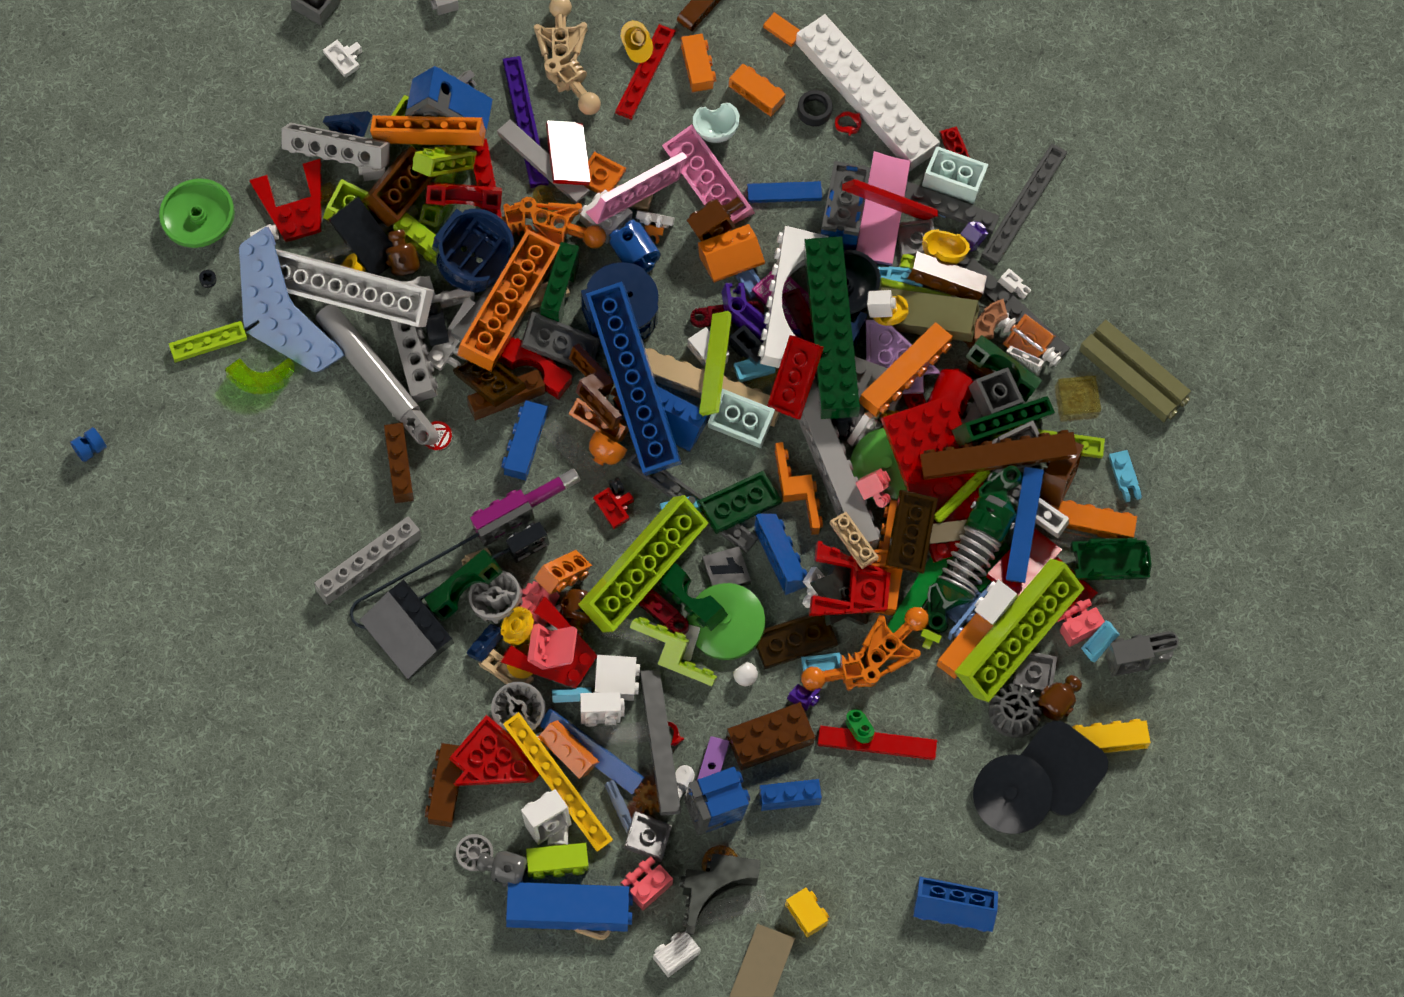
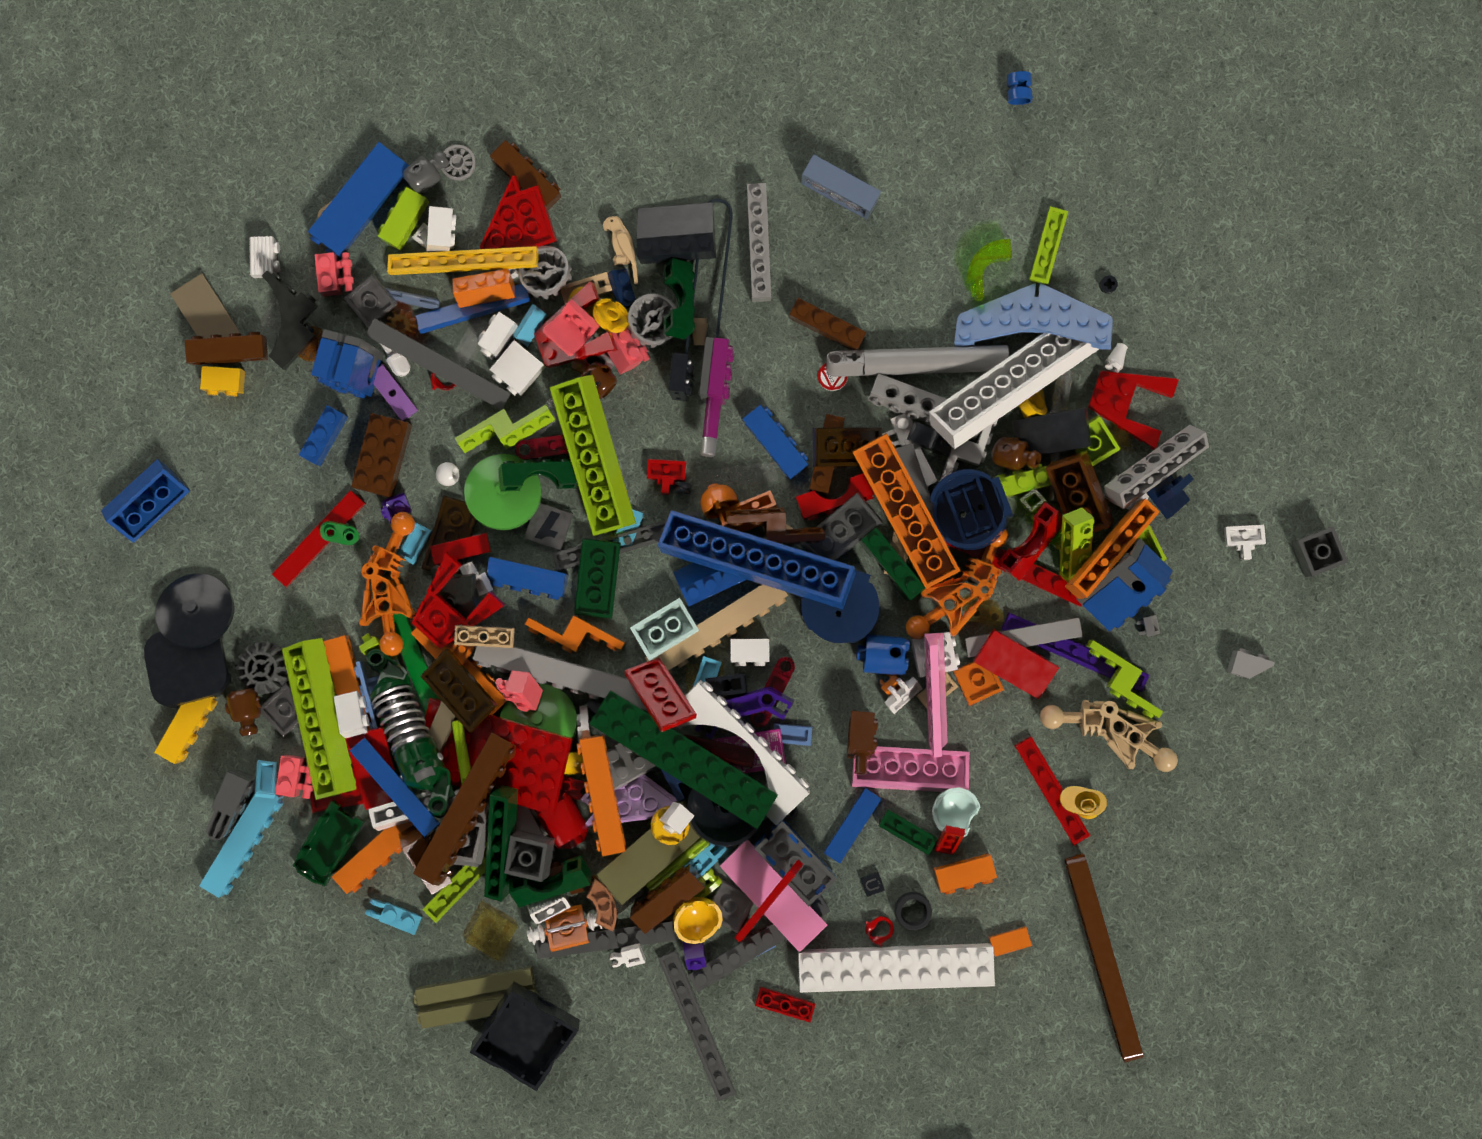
camera: 130 degrees right, 20 degrees up
bright green dish [159,179,235,248] -> none
orange brick [534,550,592,594] -> none
orange brick [681,33,716,92] -> none
white sticker [683,625,700,661] -> none
orange slope [698,224,765,283] -> none
lime tile [699,311,732,416] -> none
light aqua slope [922,146,988,205] -> none
none -> reddish brown brick [185,332,268,365]
none -> medium azure brick [199,795,284,898]
none -> red tile [430,533,491,565]
none -> black tile [470,981,580,1091]
none -> tan animal [603,216,638,285]
none -> sand blue brick [801,154,881,220]
none -> black tile [860,872,885,897]
none -> dark green plate [878,809,938,855]
none -> red tile [935,825,965,855]
none -> lime bracket [1085,640,1163,719]

